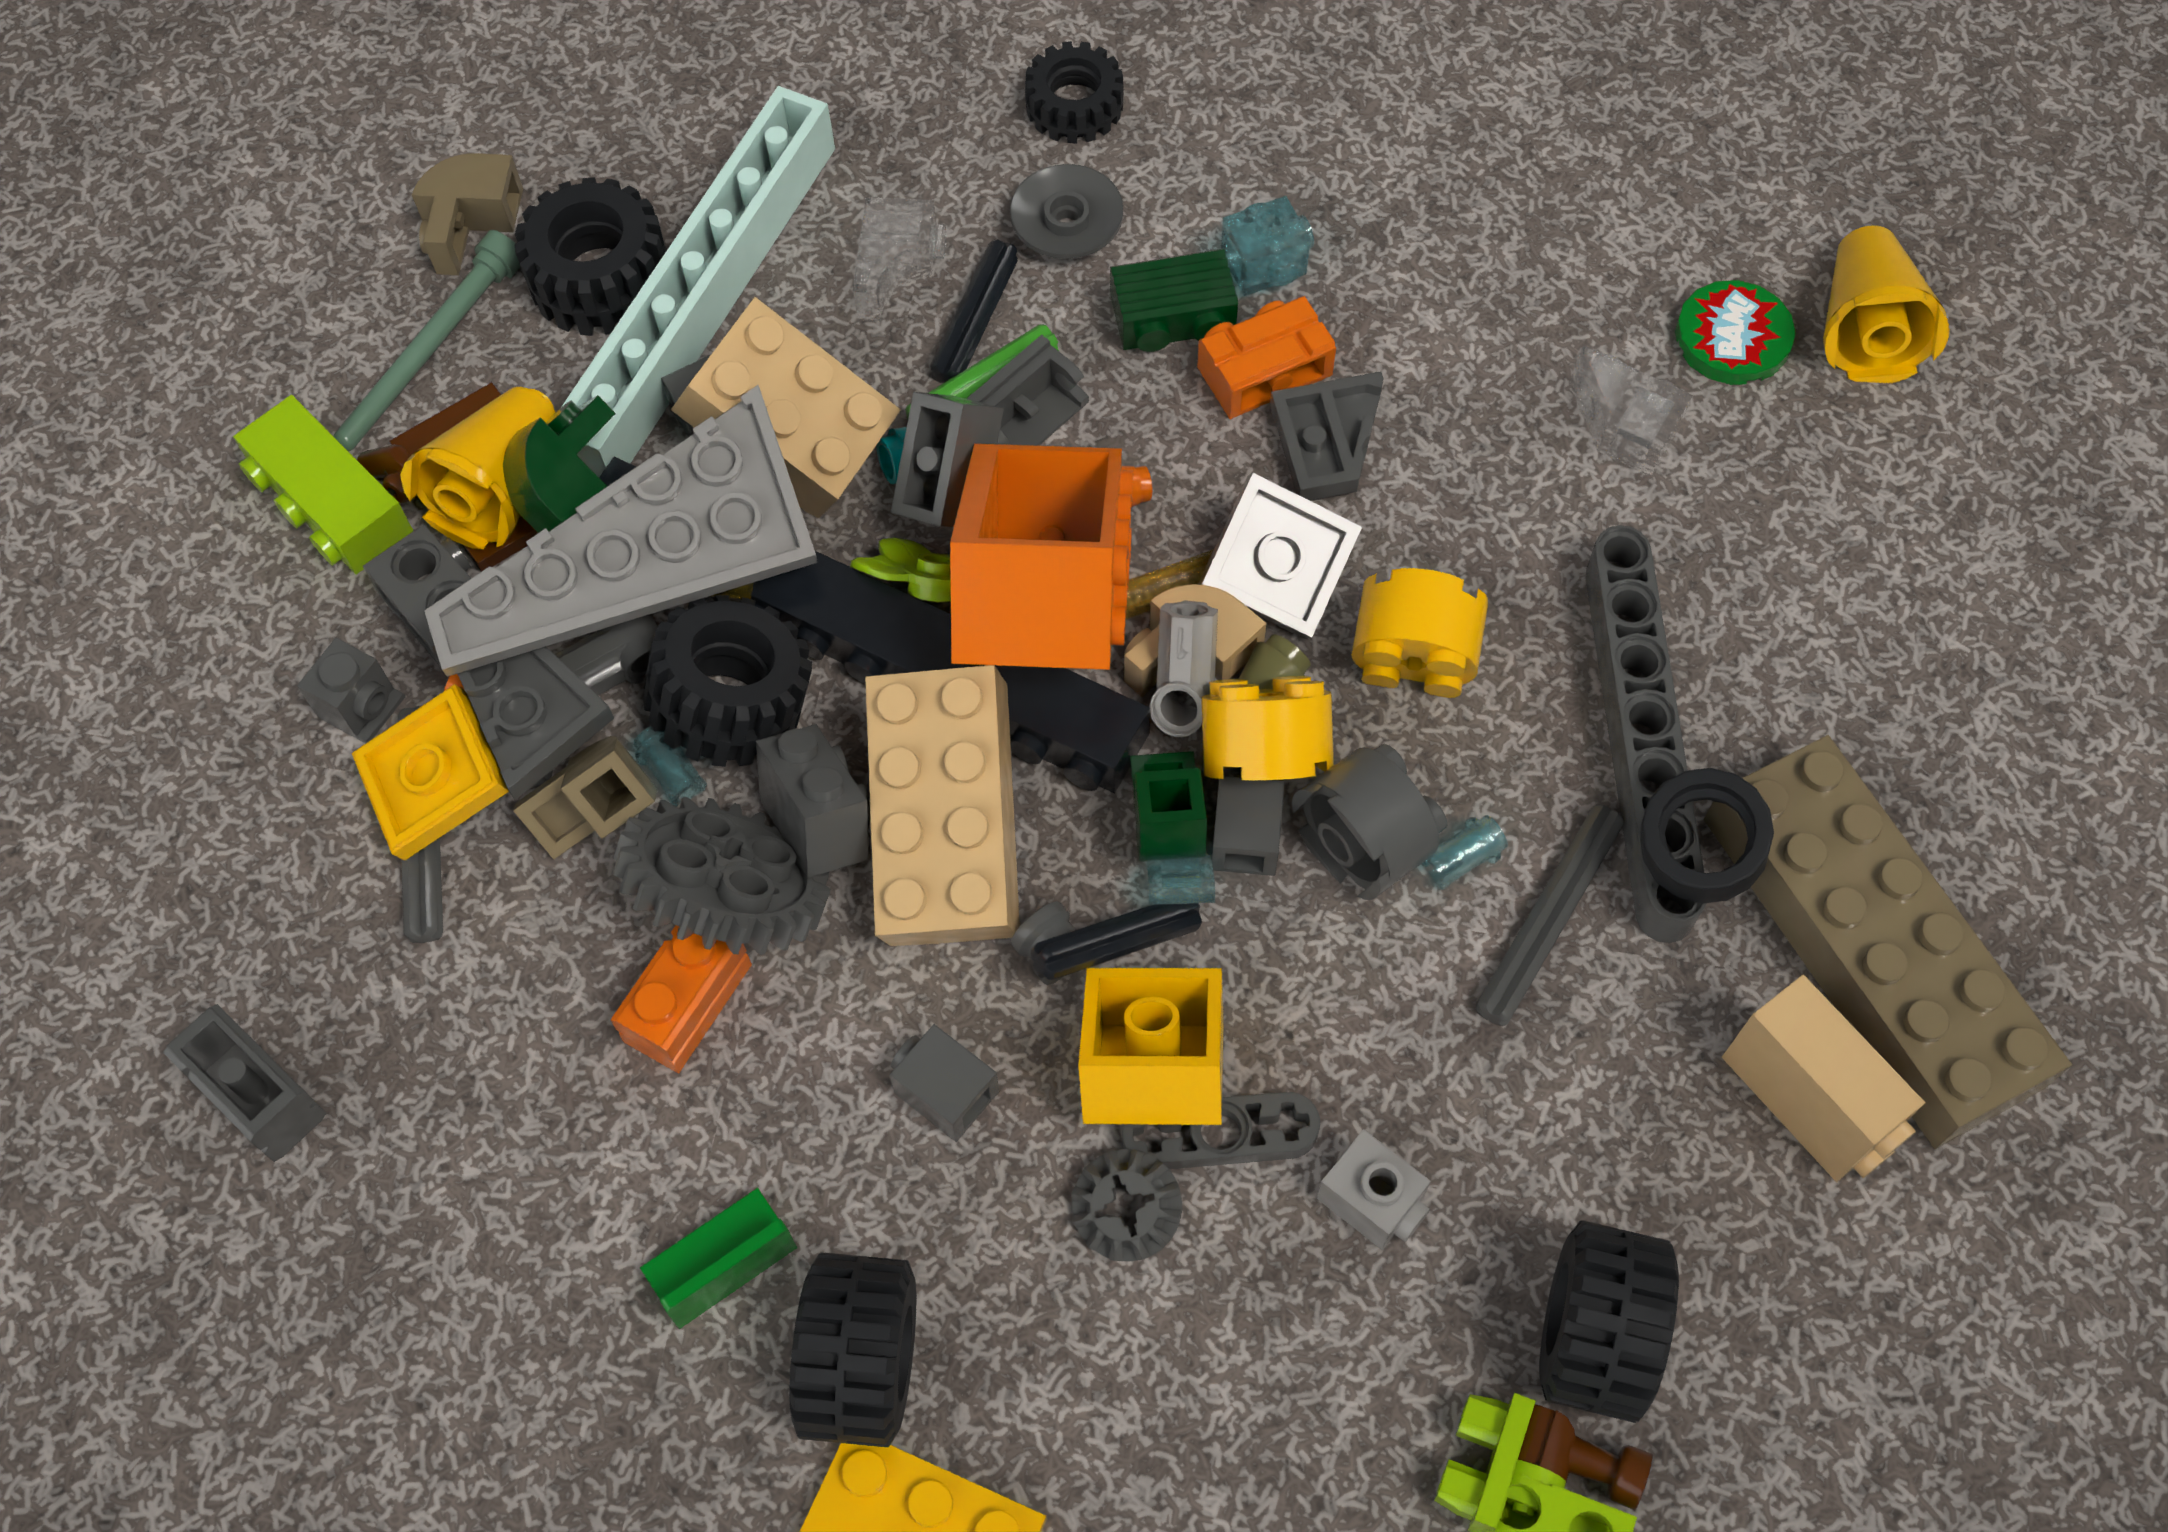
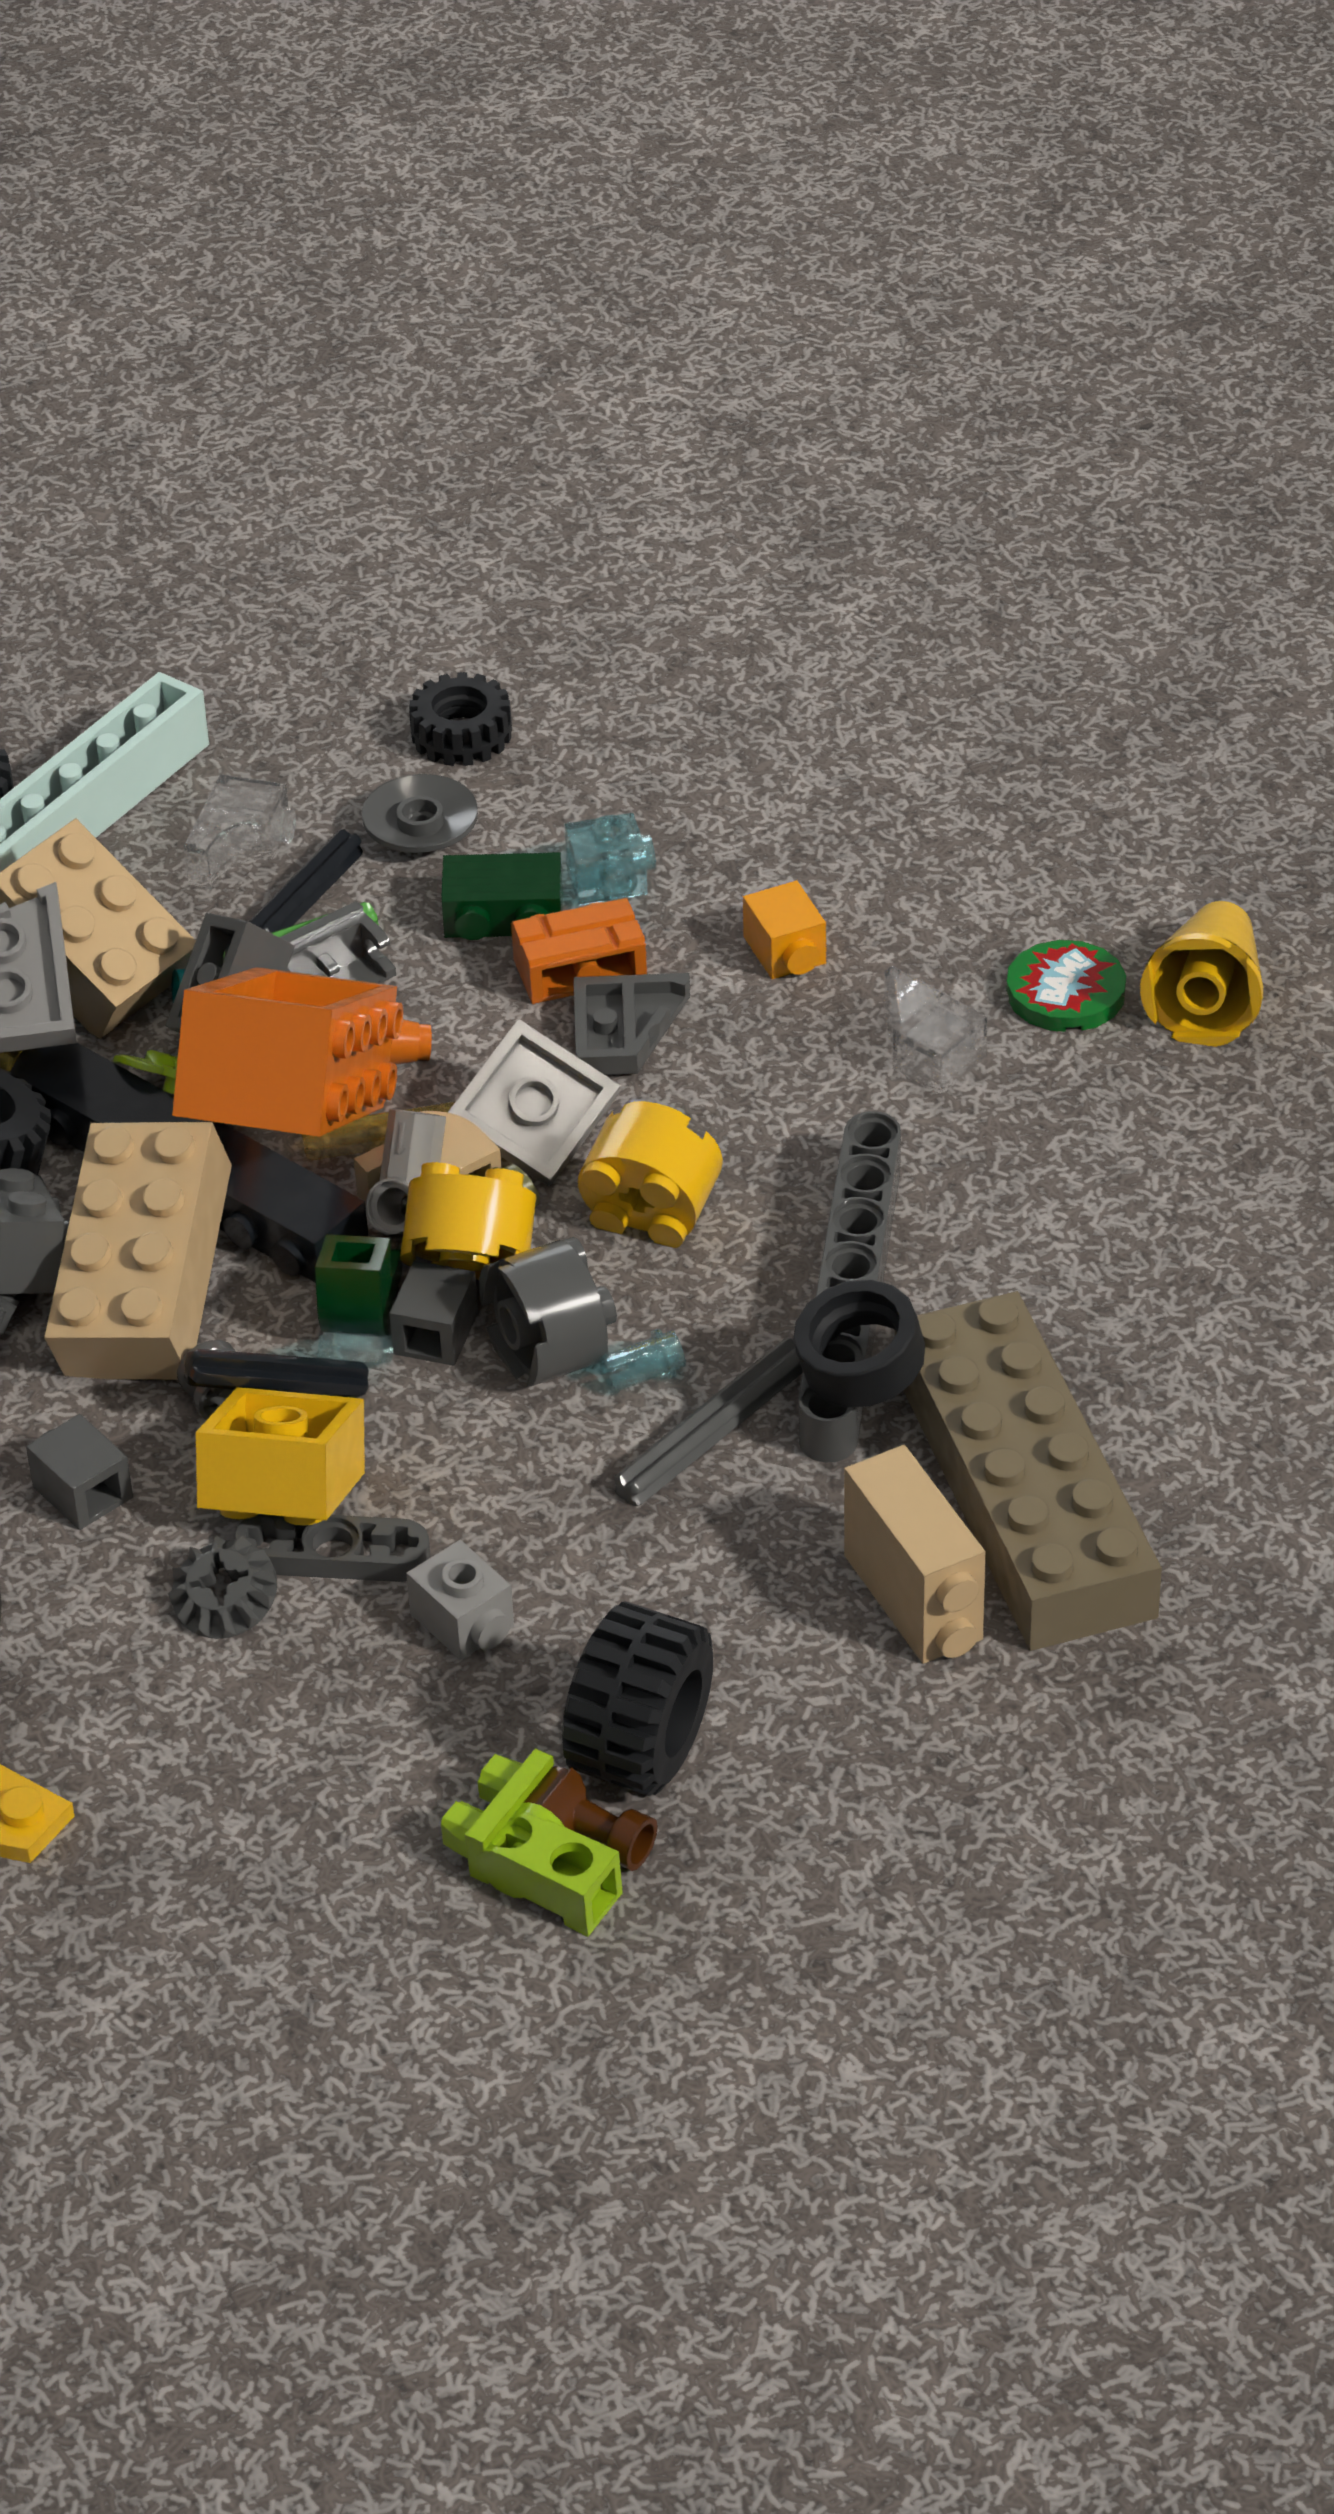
camera: 10 degrees right, 20 degrees down
none -> light orange brick [743,880,826,979]

